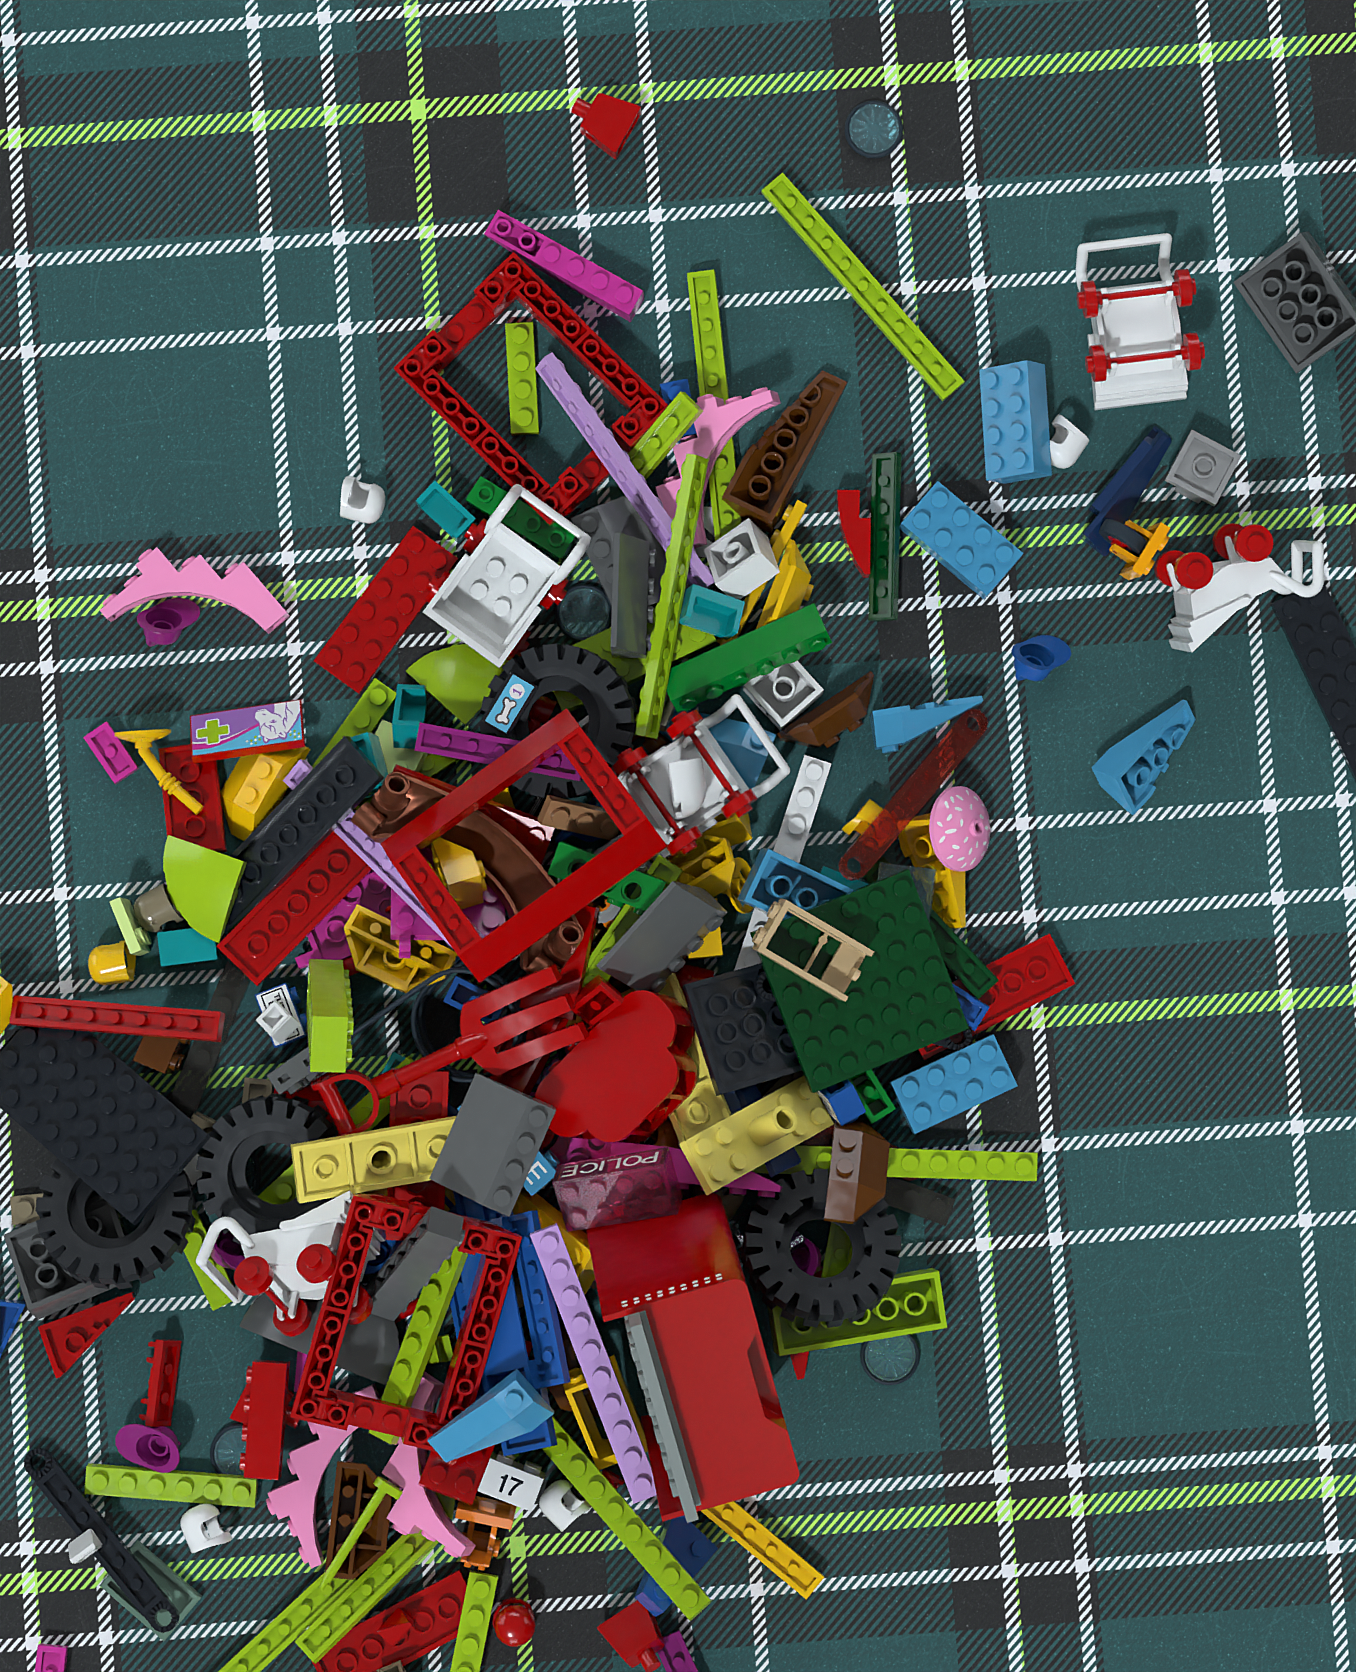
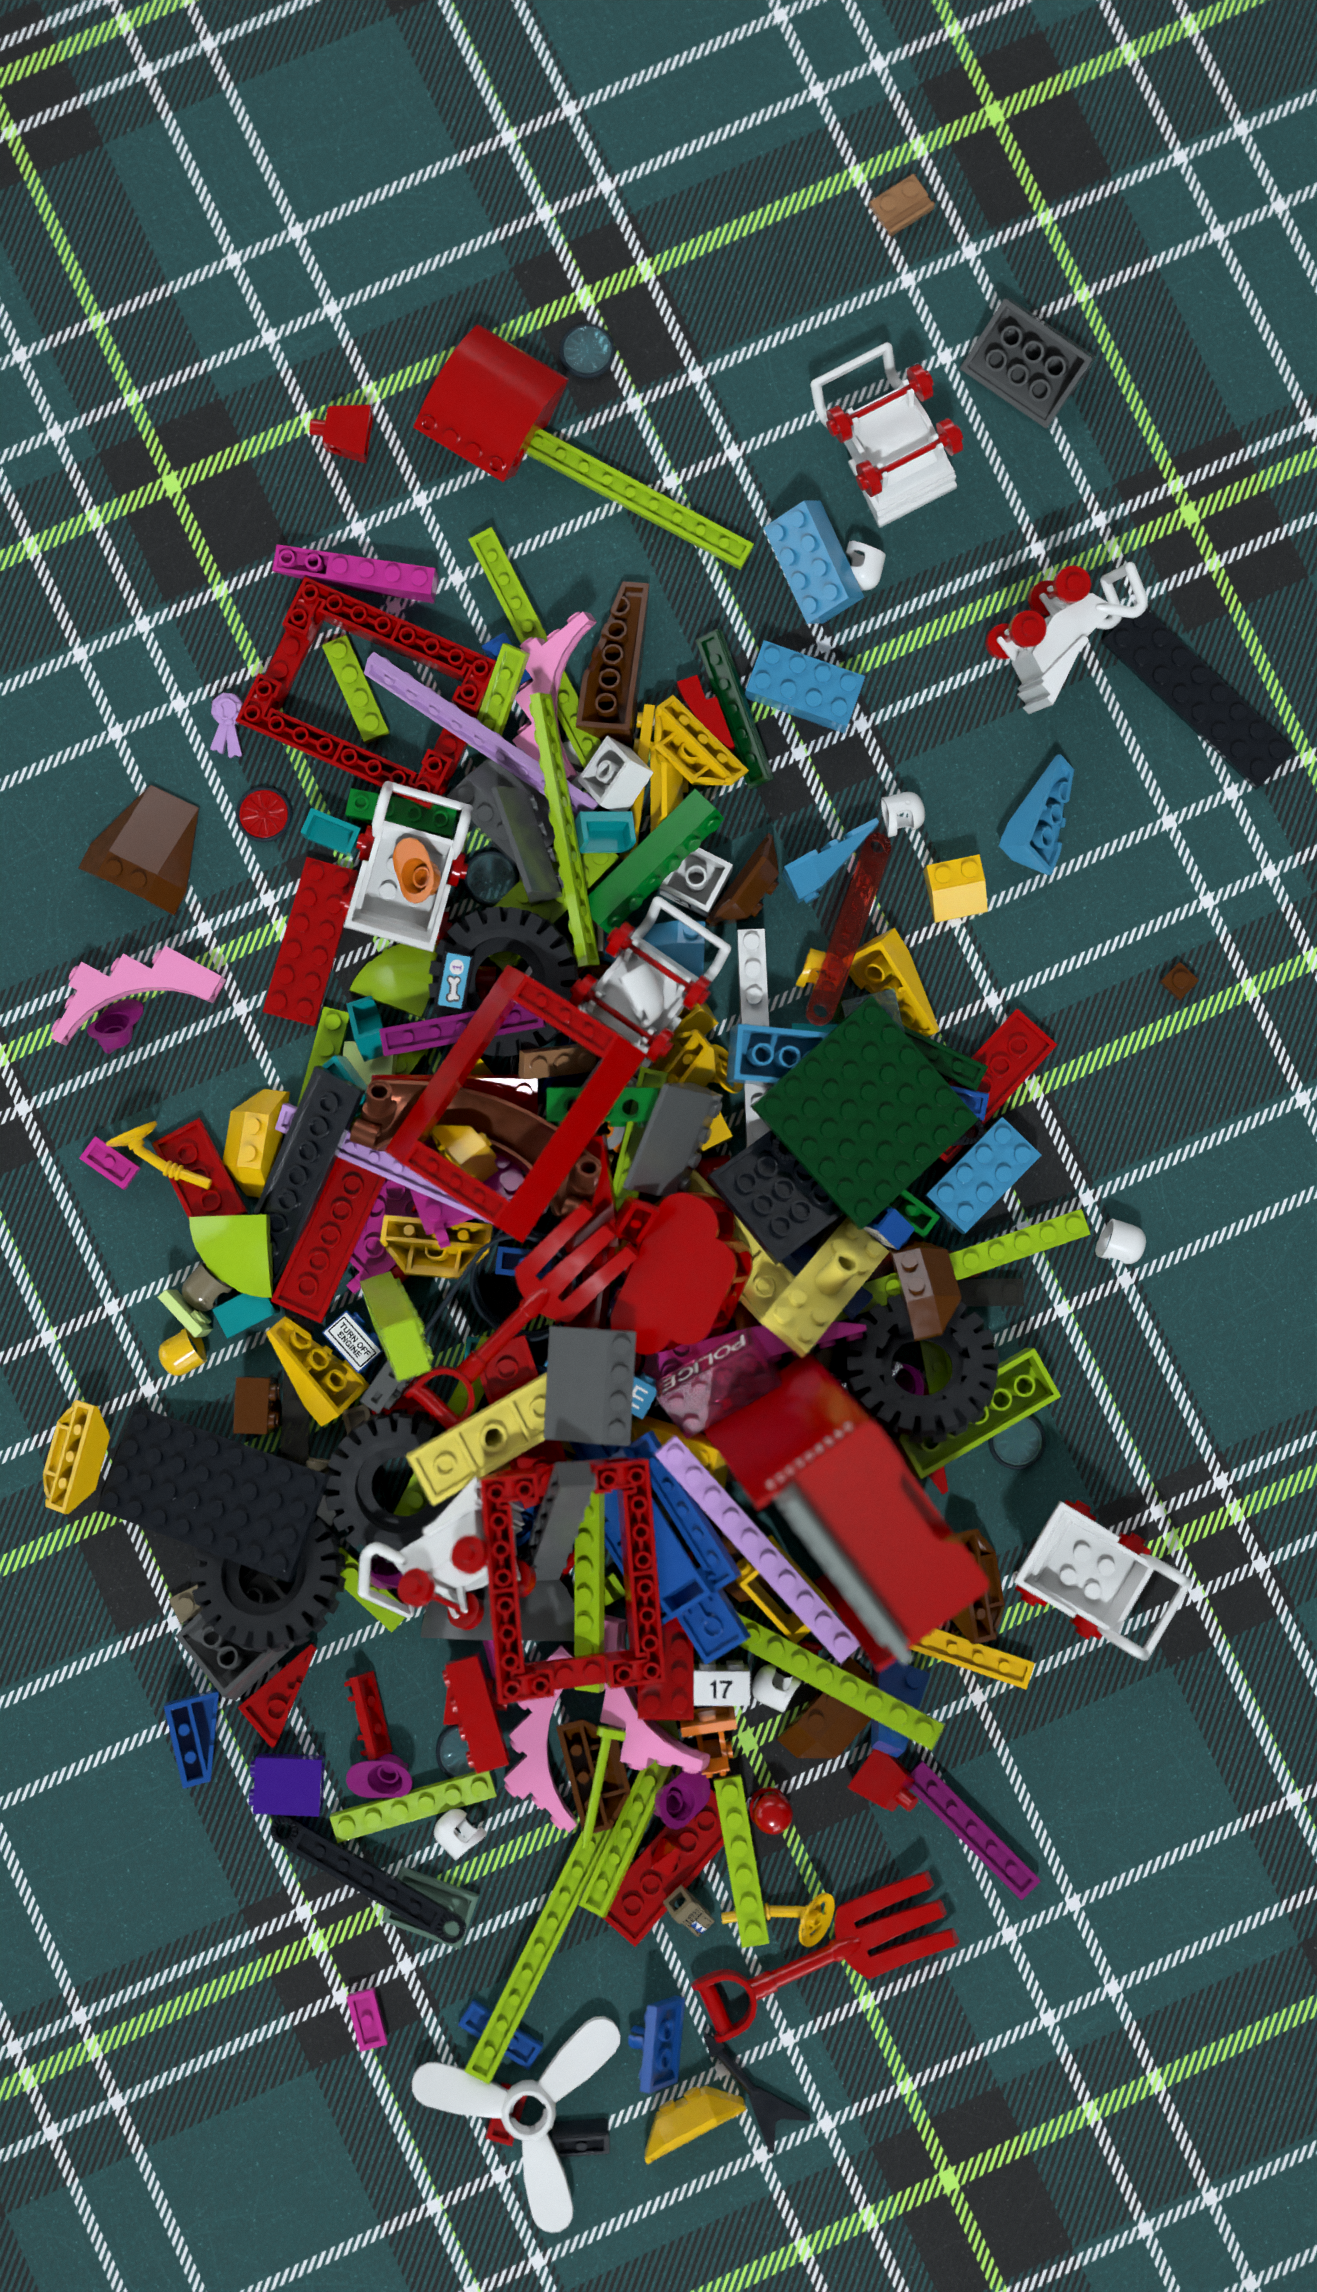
camera: 20 degrees left, 0 degrees up
red plate [9,995,225,1042] -> none
white slope [68,1529,103,1564] -> none
tile [190,699,305,764] -> none
white slope [256,1000,300,1044] -> none
white helmet [340,476,385,524] -> none
dark azure wedge [427,1369,554,1462] -> none
tan door [752,898,874,1002] -> none
bright pink dish [929,786,991,871] -> none
blue piece [1011,635,1071,681] -> none
dark blue wedge [1080,426,1172,556] -> none
light orange plate [1099,519,1170,580] -> none
light grey panel [1164,430,1242,506] -> none
none -> reddish brown wedge [78,785,199,916]
none -> lavender piece [210,693,244,758]
none -> red wheel [236,786,292,842]
none -> dark purple brick [249,1753,325,1816]
none -> yellow wedge [266,1316,370,1427]
none -> orange piece [393,838,441,904]
none -> red slope [413,324,569,482]
none -> magenta piece [653,1771,710,1829]
none -> yellow wedge [654,695,749,786]
none -> reddish brown wedge [777,1657,871,1758]
none -> medium nougat plate [869,174,935,237]
none -> white helmet [881,792,925,838]
none -> yellow slope [923,854,988,923]
none -> reddish brown wedge [951,1529,1005,1644]
none -> white piece [1013,1500,1192,1661]
none -> white helmet [1095,1219,1146,1264]
none -> reddish brown plate [1159,962,1199,1001]

